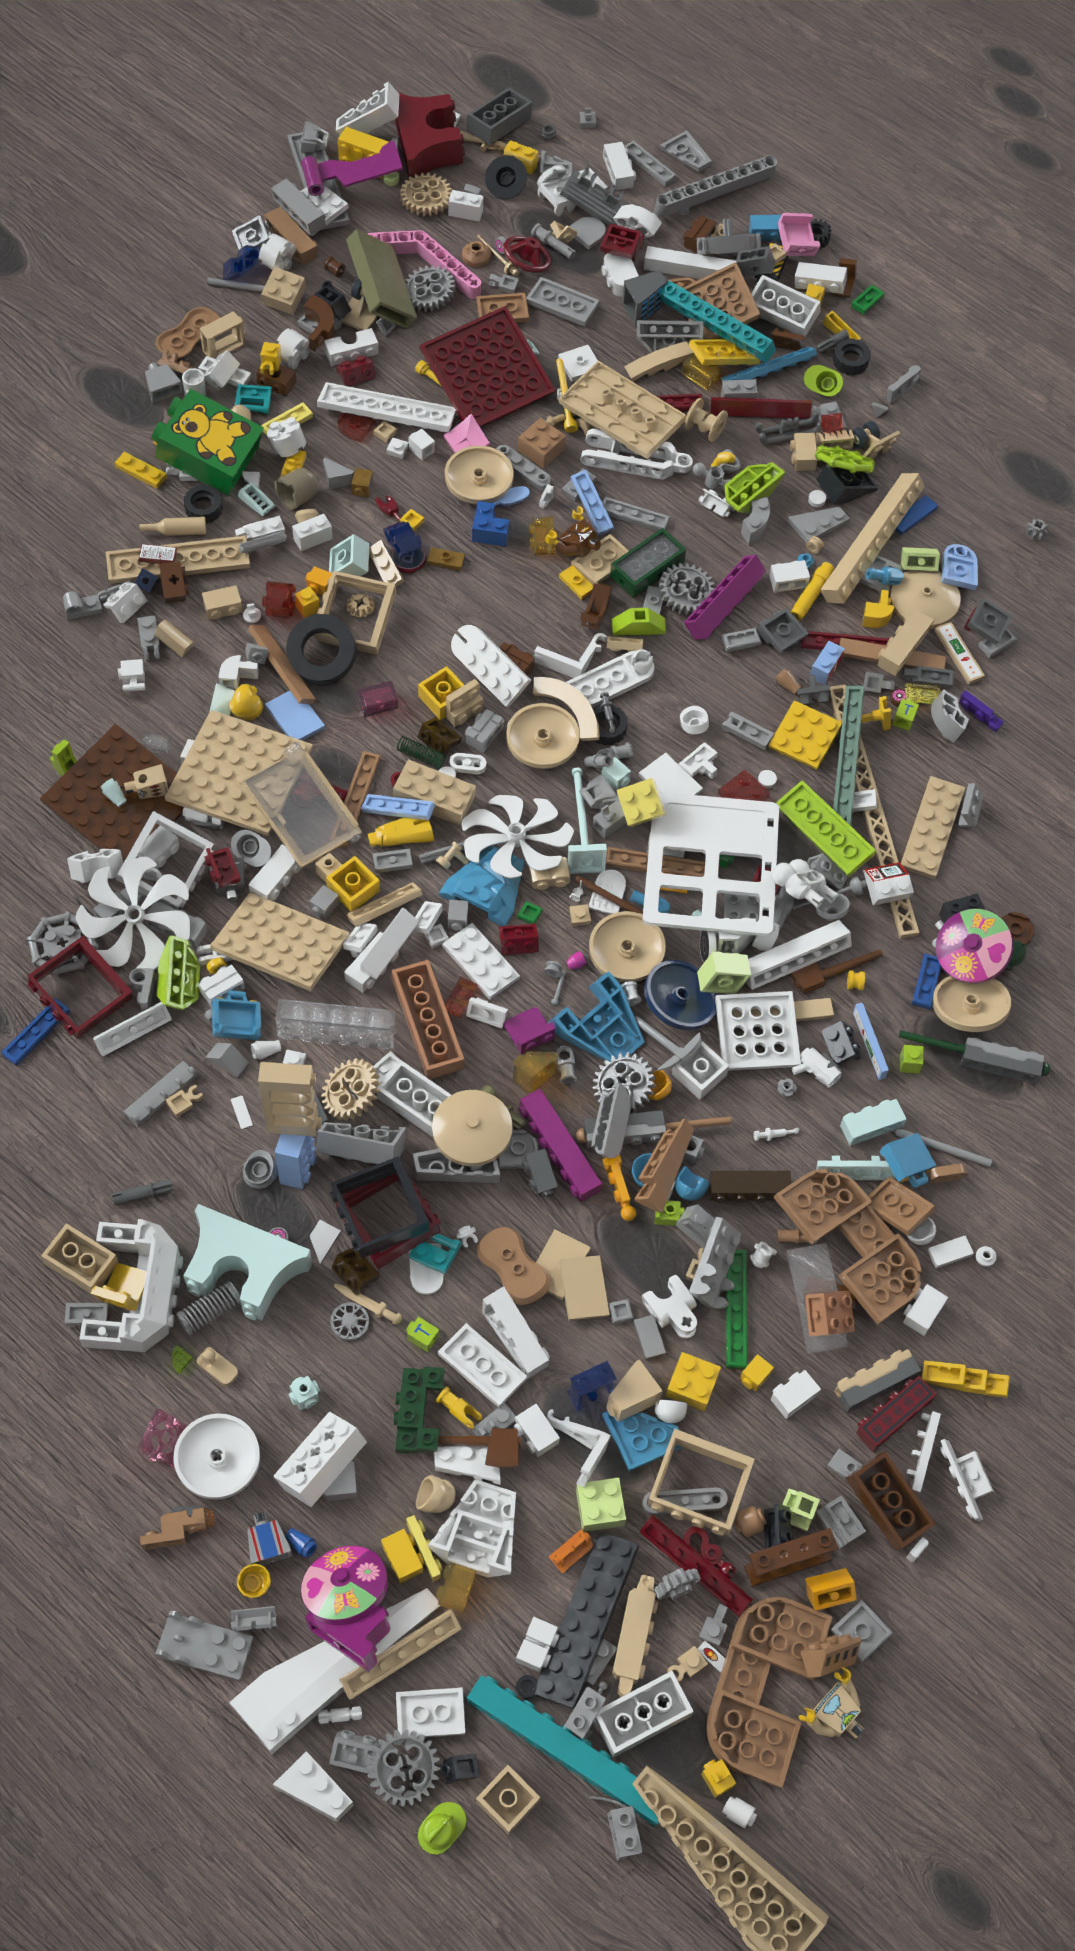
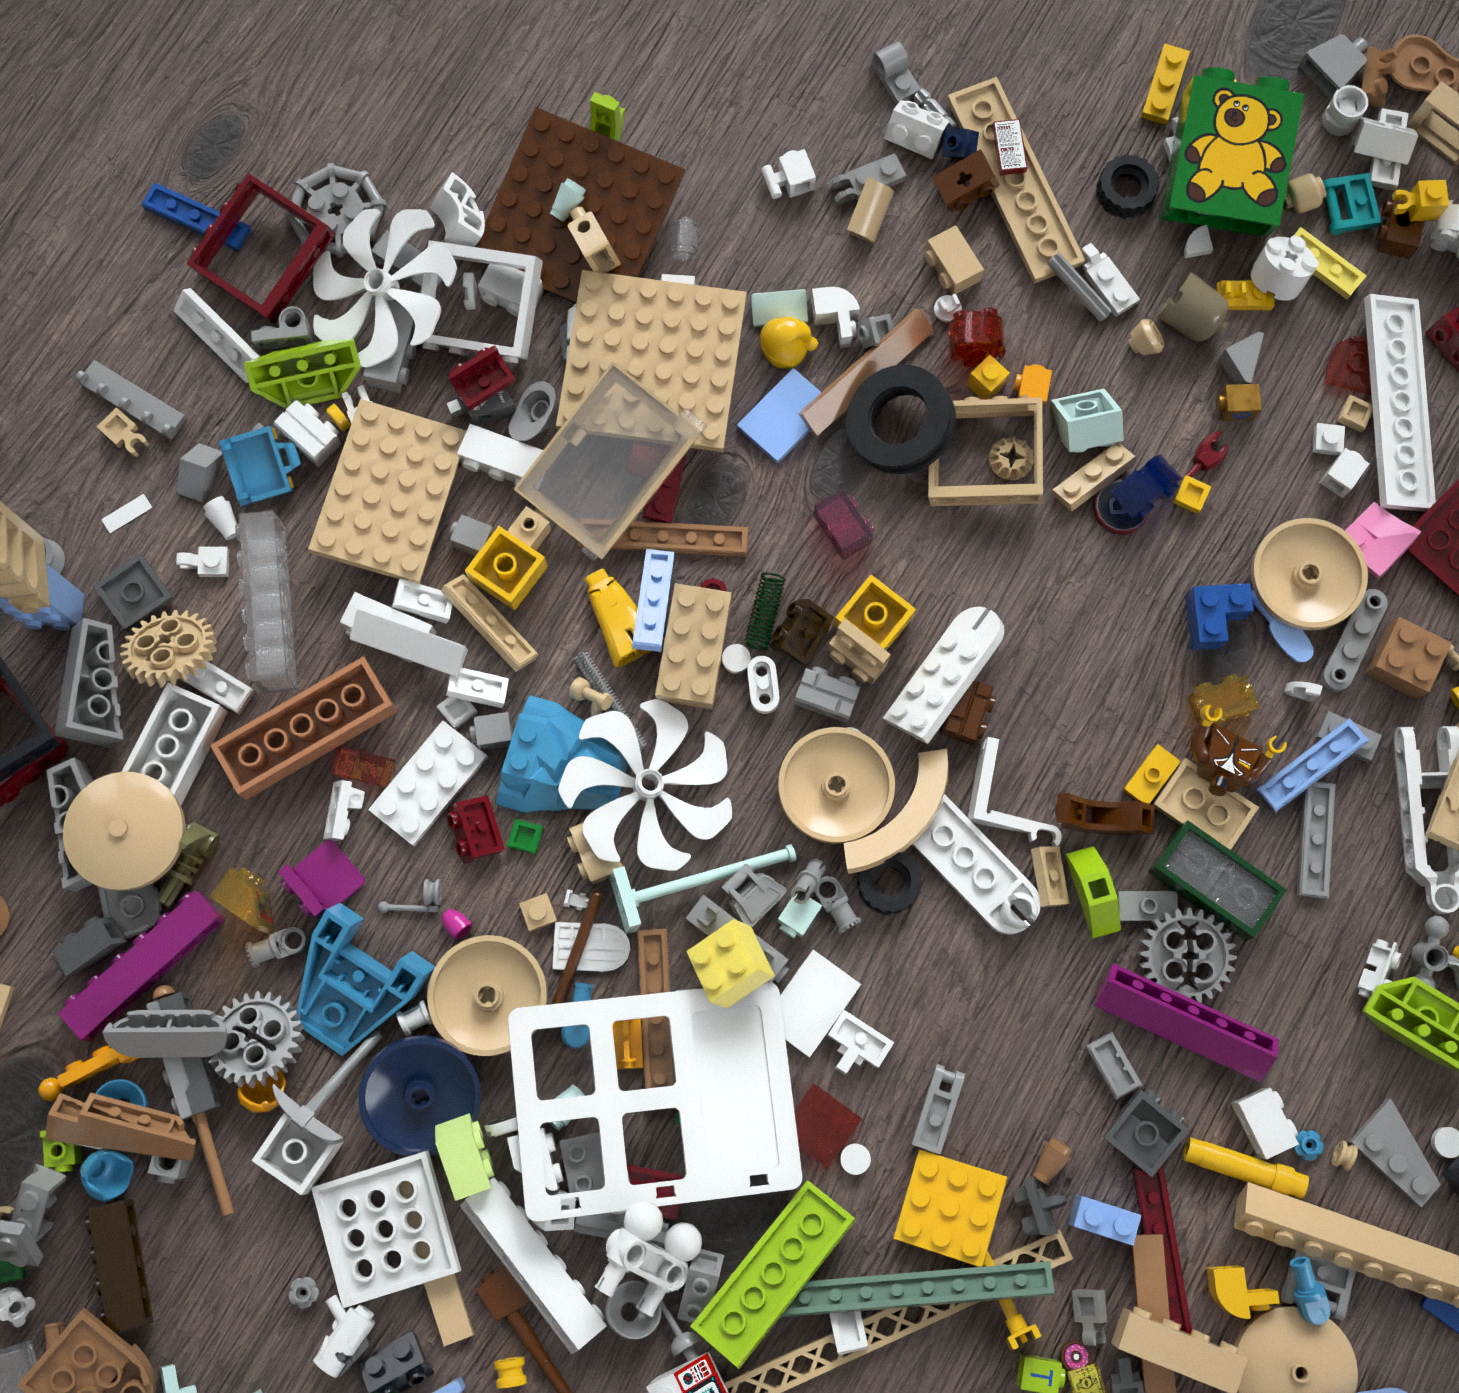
camera: 80 degrees right, 15 degrees up
tan piece [139,517,206,536] -> none
light aqua slope [238,481,276,516] -> none
white brick [292,514,332,551] -> none
light grey plate [373,849,413,873] -> none
pearl gold plate [427,547,465,571] -> none
dark grey piece [600,692,615,733] -> none
white hat [680,706,709,734] -> none
light grey brick [741,497,770,546] -> none
white piece [754,1128,799,1141] -> none
yellowish green brick [901,547,940,571] -> none

